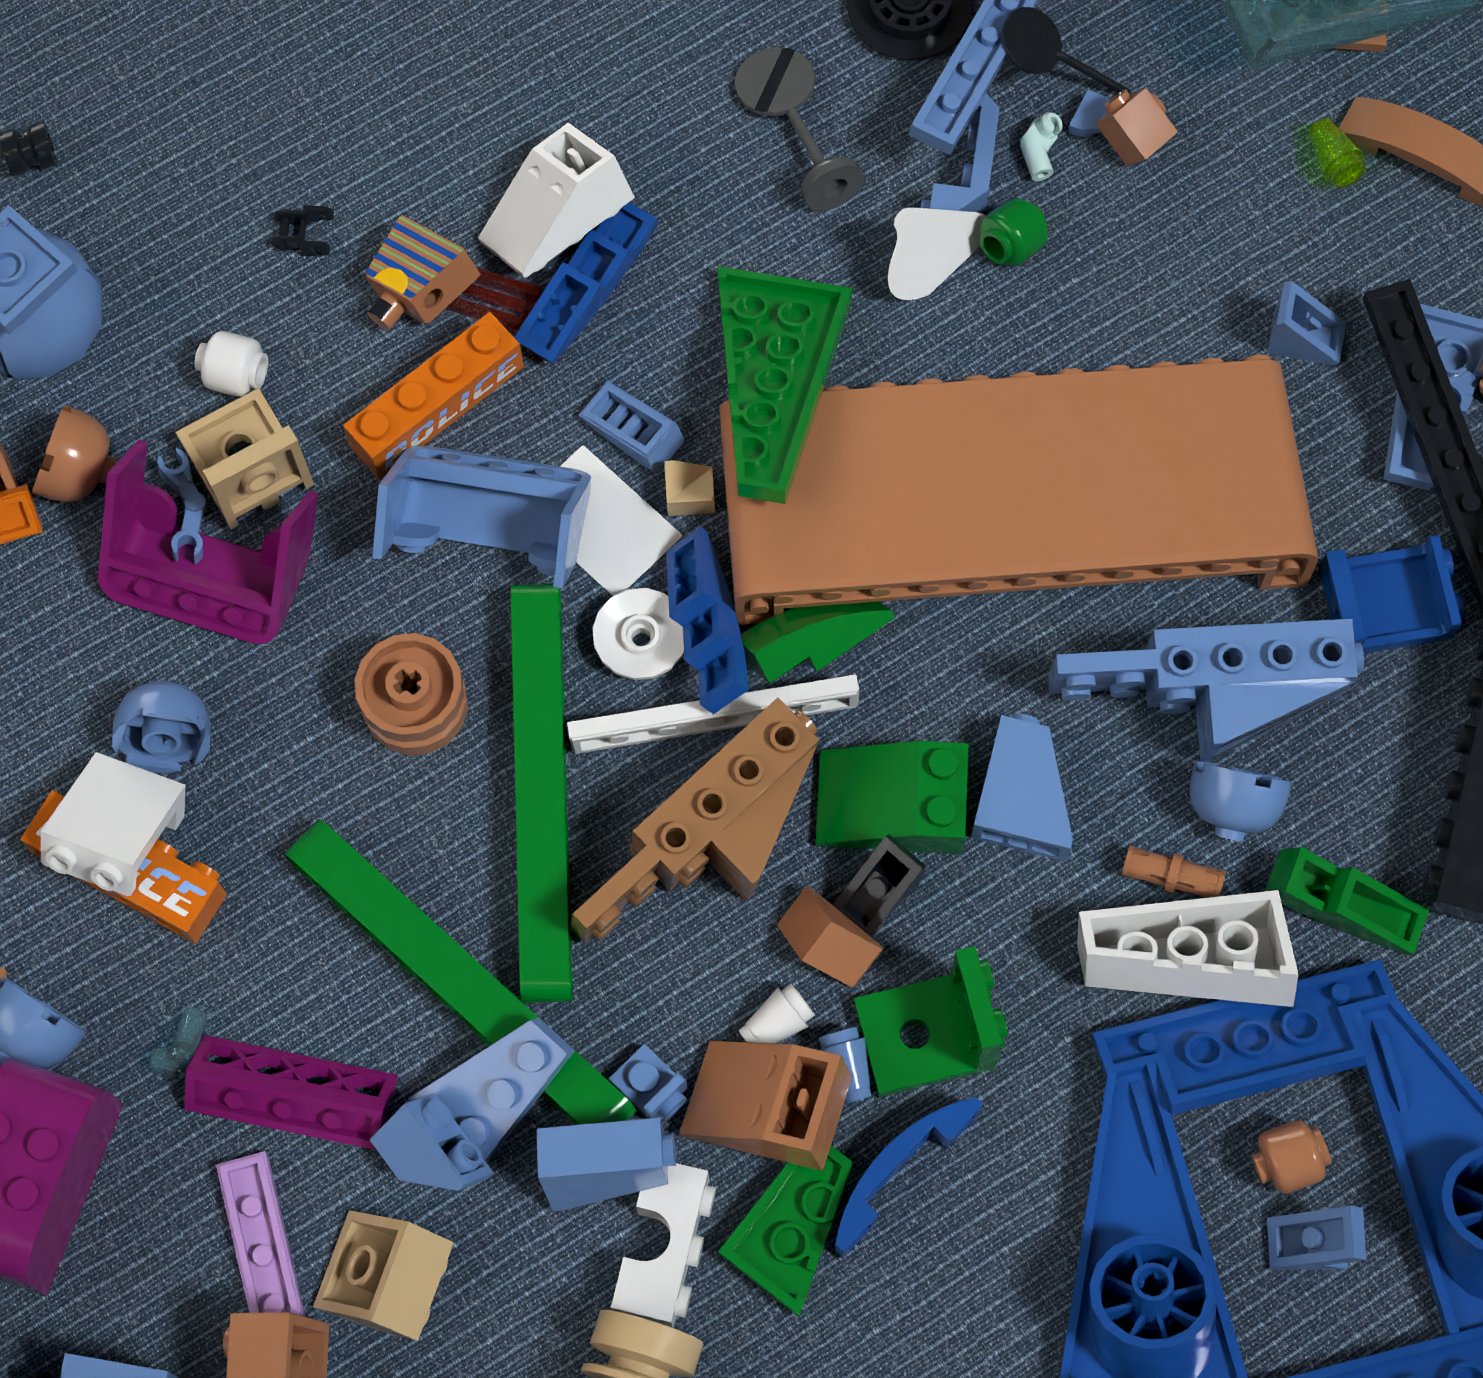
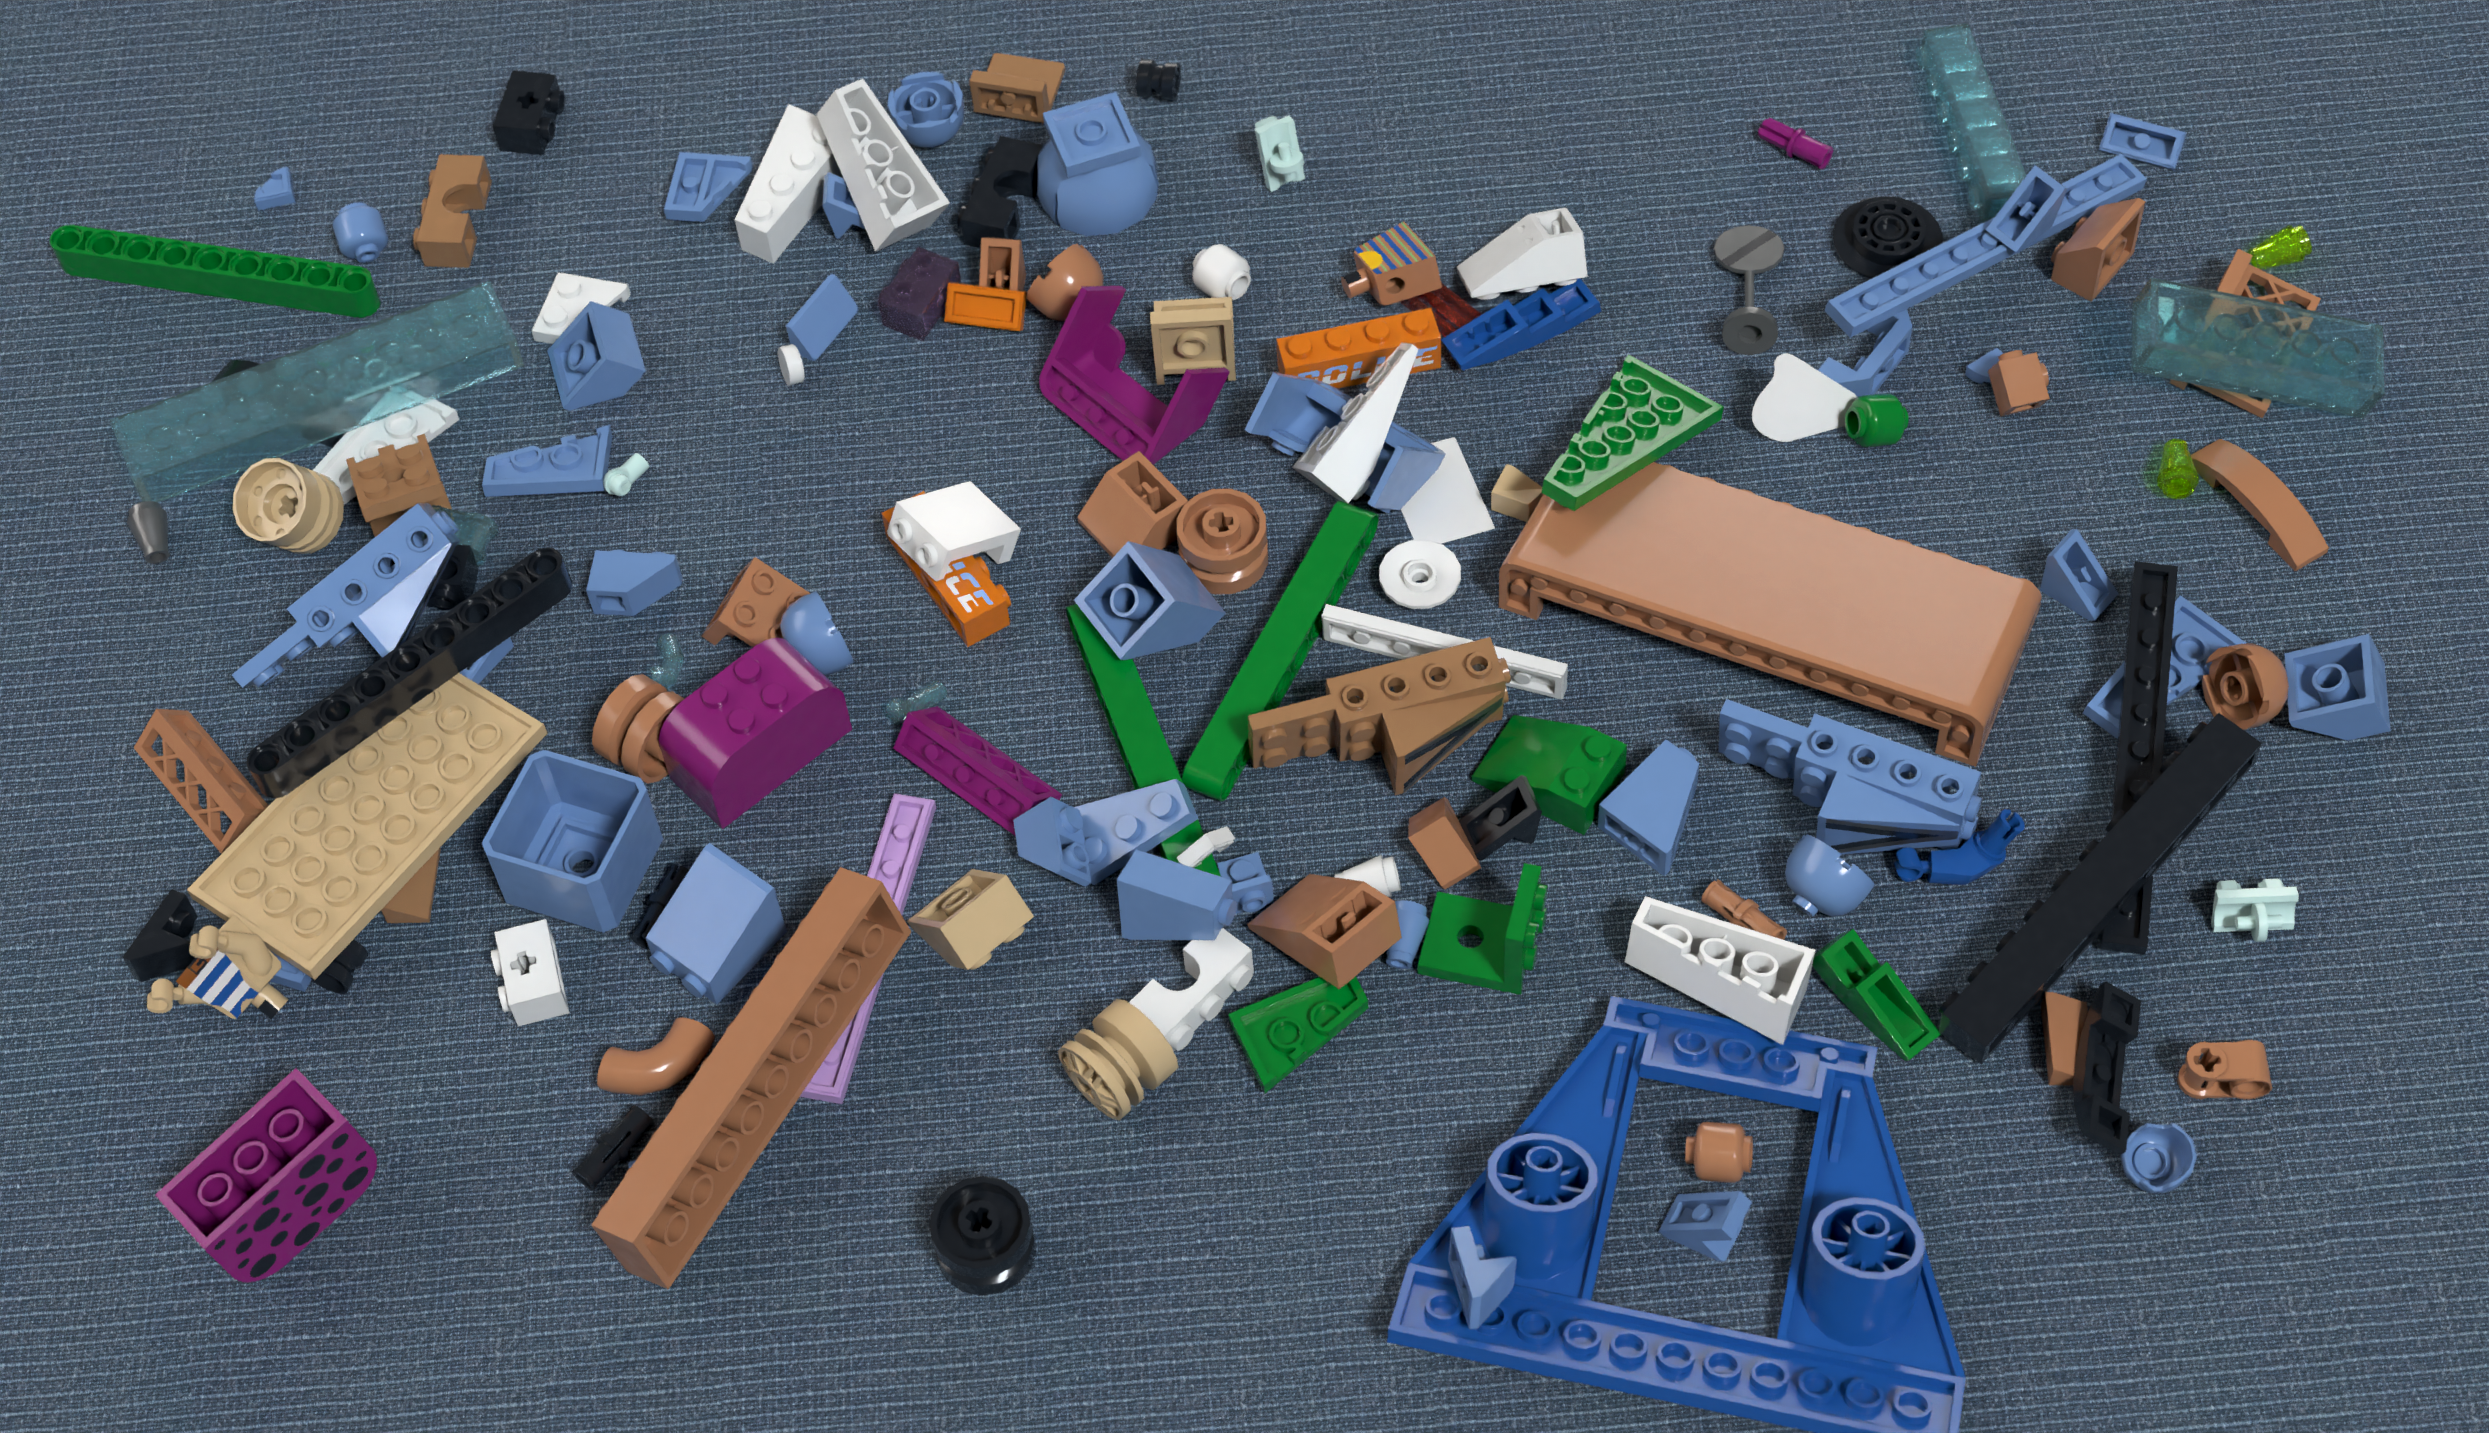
camera: 30 degrees right, 15 degrees down
medium blue cylinder [112,681,211,773] -> none
medium blue piece [157,448,206,564] -> none
black piece [271,205,334,257] -> none
medium blue slope [578,381,684,474] -> none
blue slope [666,527,749,715] -> none
green slope [741,602,895,684] -> none
blue slope [835,1097,983,1259] -> none
black piece [1001,7,1131,94] -> none
light aqua arm [1020,112,1063,181] -> none
blue panel [1318,535,1465,654] -> none
none -> medium blue slope [1074,541,1226,660]
none -> nougat slope [1077,451,1188,558]
none -> white tile [1177,826,1236,868]
none -> light aqua hips [1255,116,1305,192]
none -> white wedge [1292,343,1418,503]
none -> blue arm [1894,809,2025,885]

